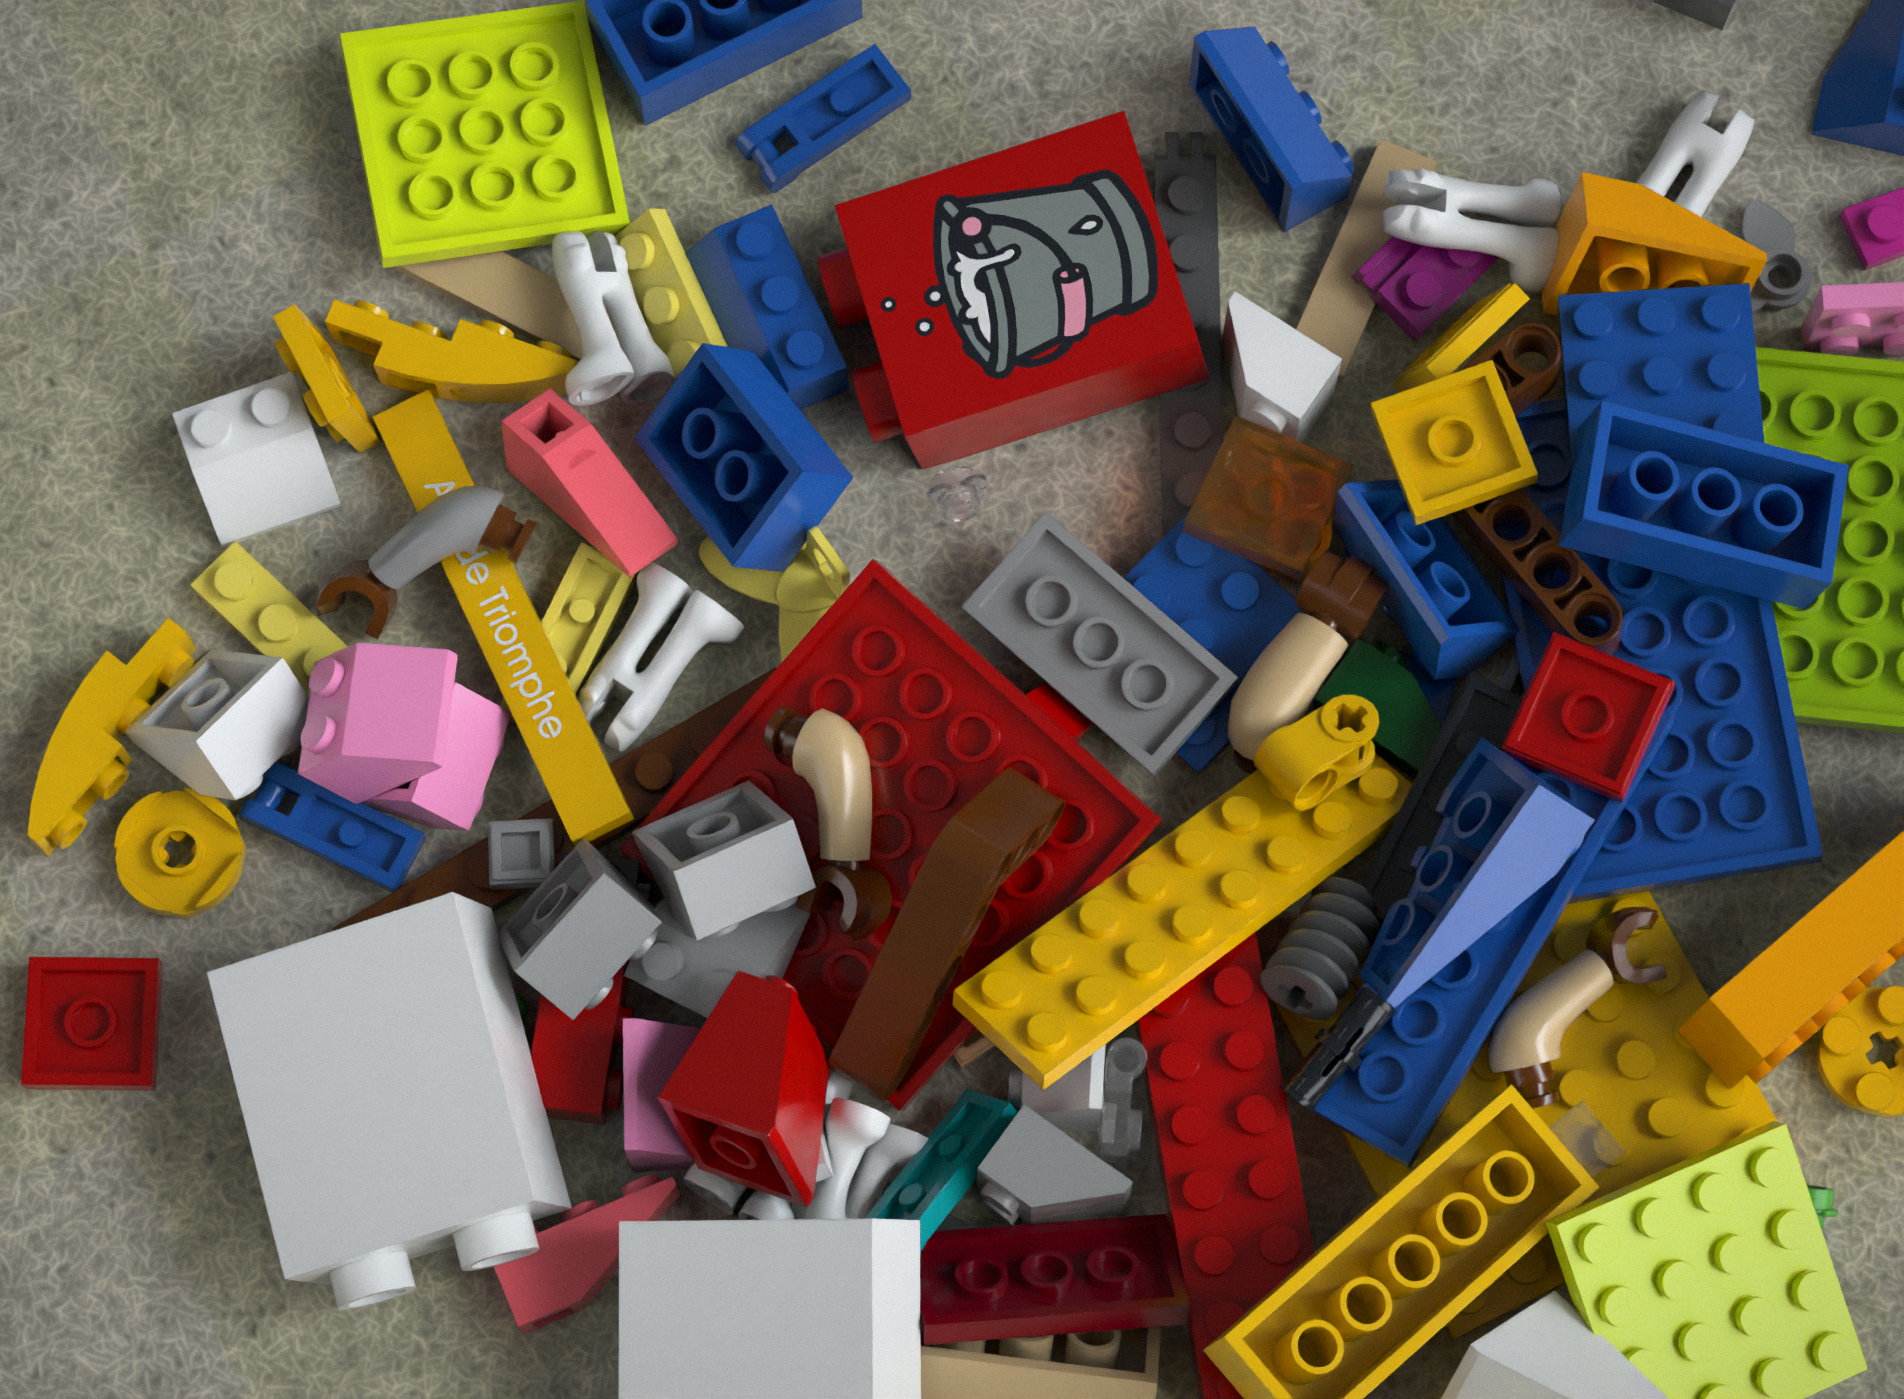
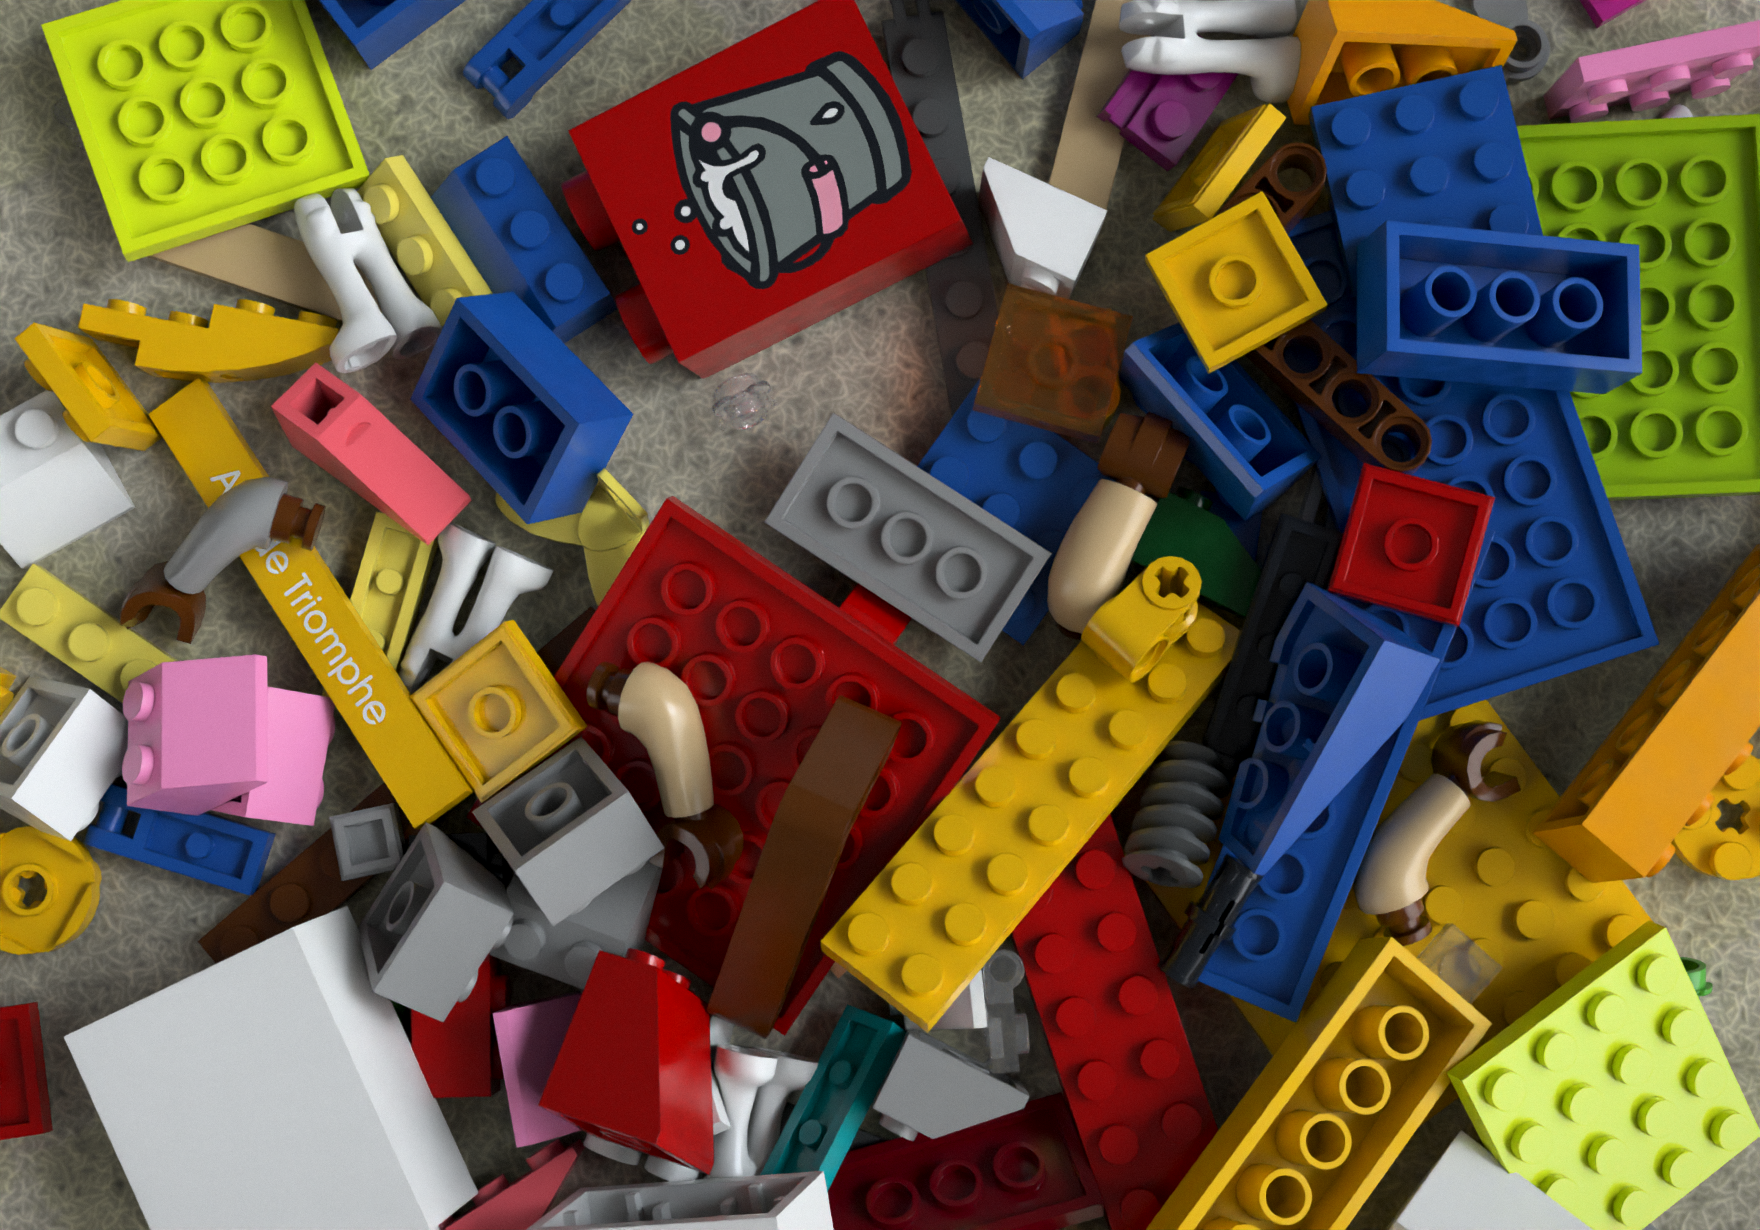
camera: 10 degrees left, 10 degrees up
none -> yellow plate [409,620,587,803]

